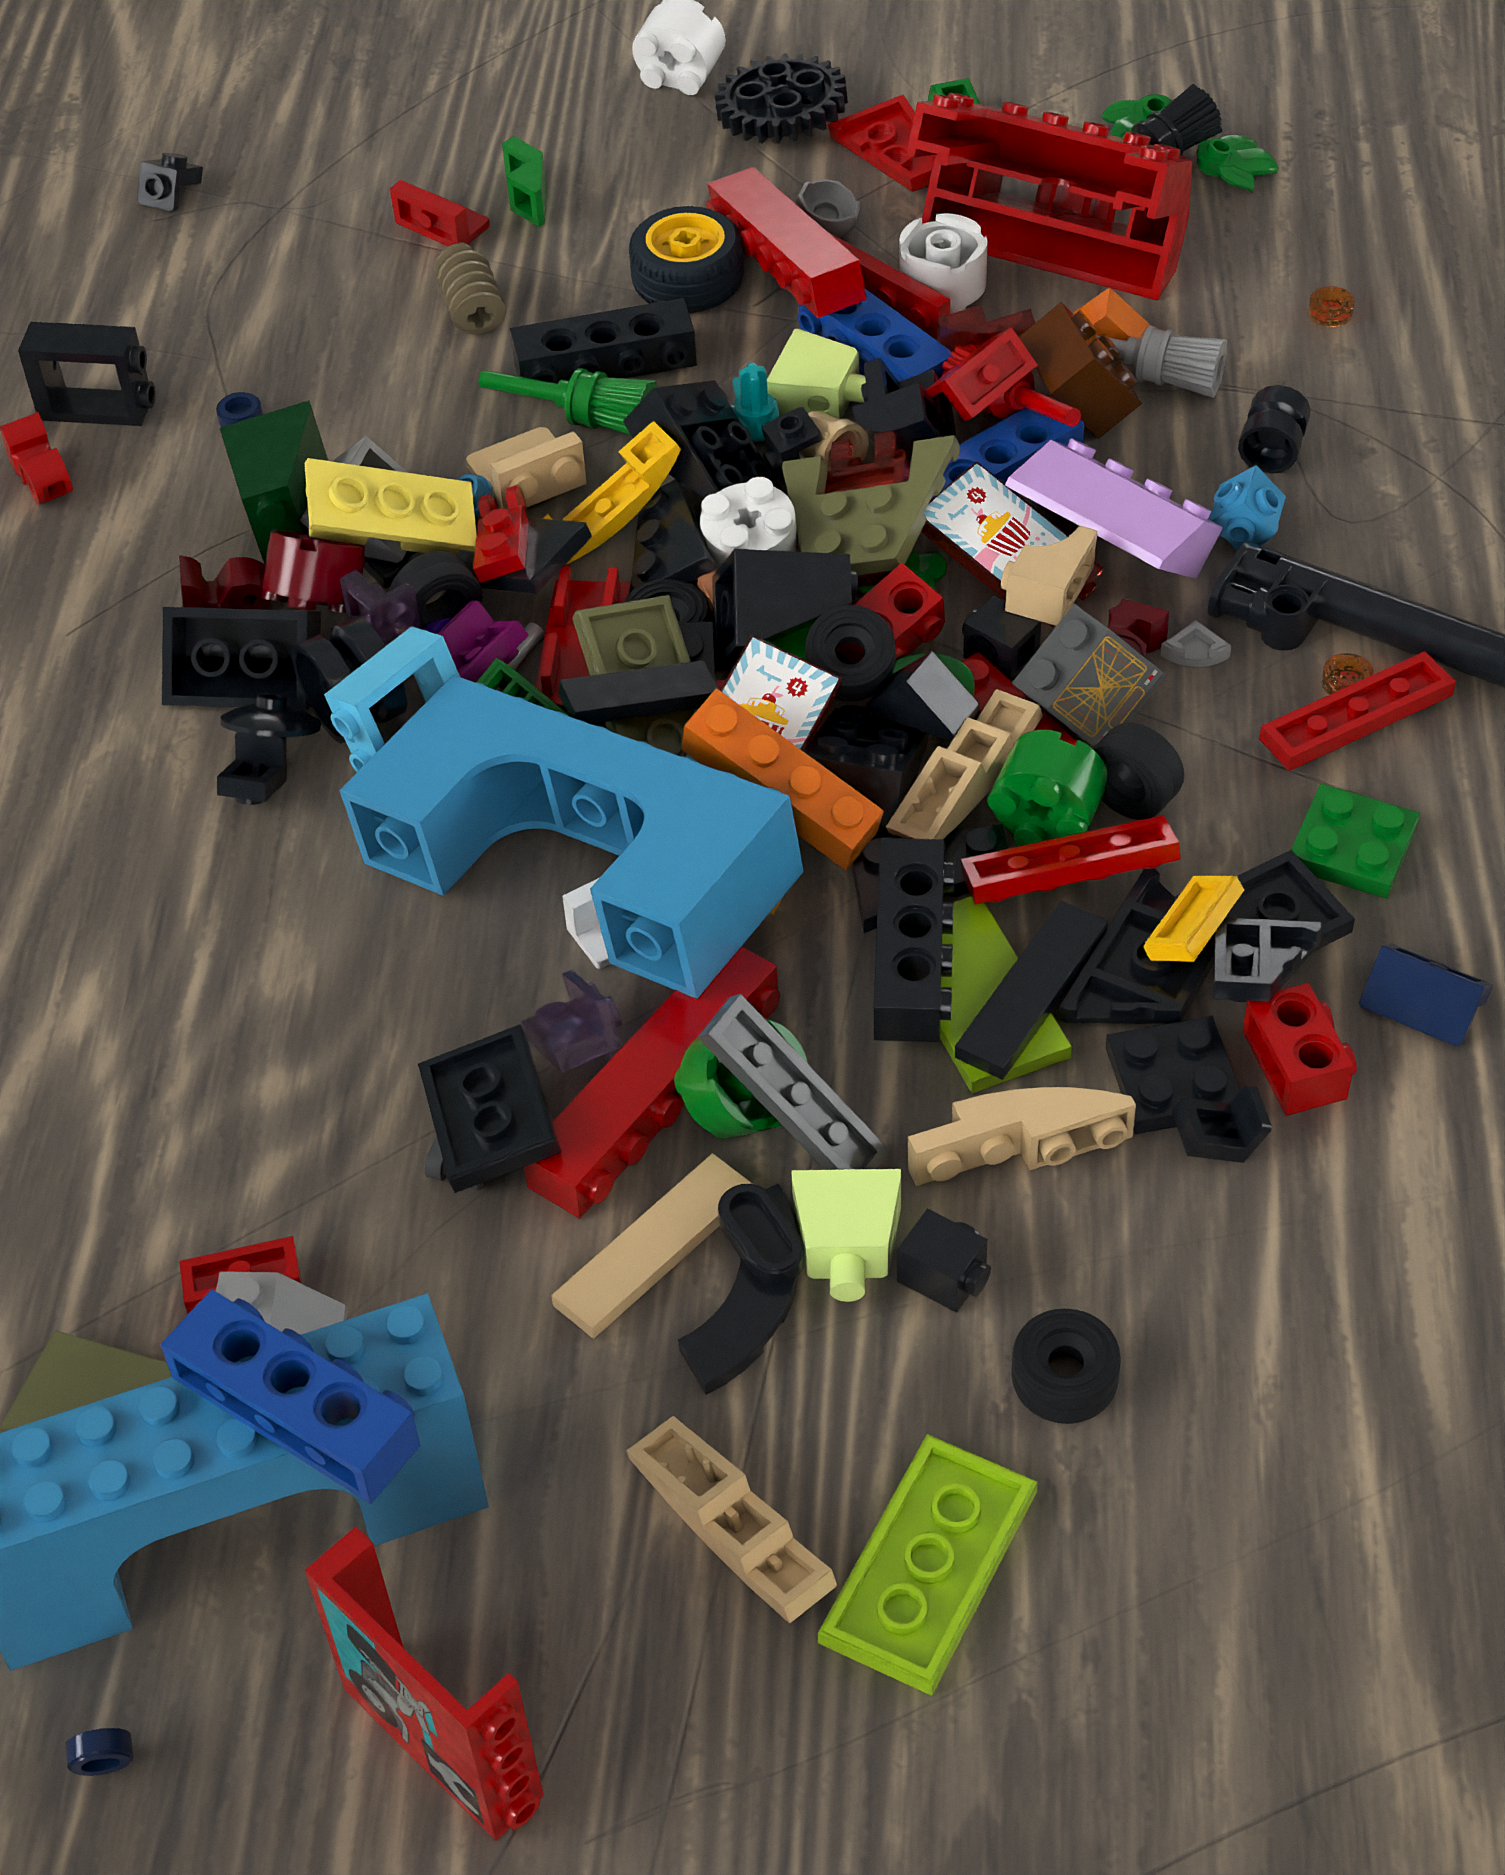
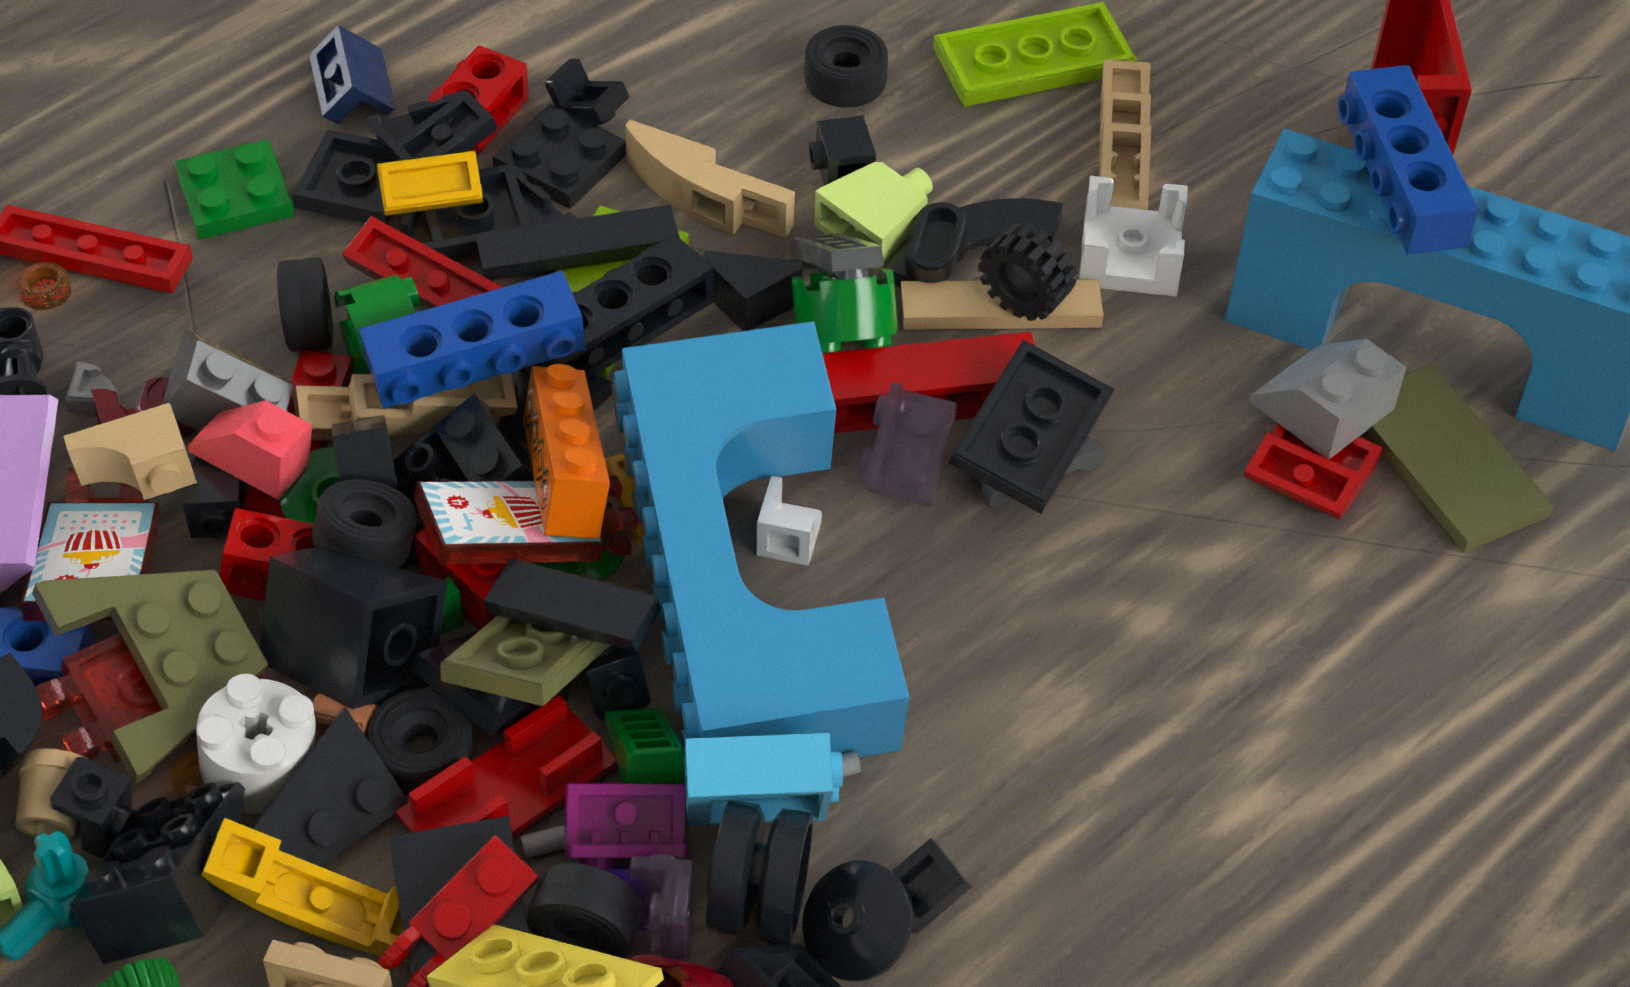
camera: 140 degrees left, 0 degrees up
none -> coral slope [188,400,312,500]
none -> blue brick [359,271,586,409]
none -> black slope [703,250,804,331]
none -> black tyre [978,223,1077,321]
none -> white panel [1079,176,1188,297]

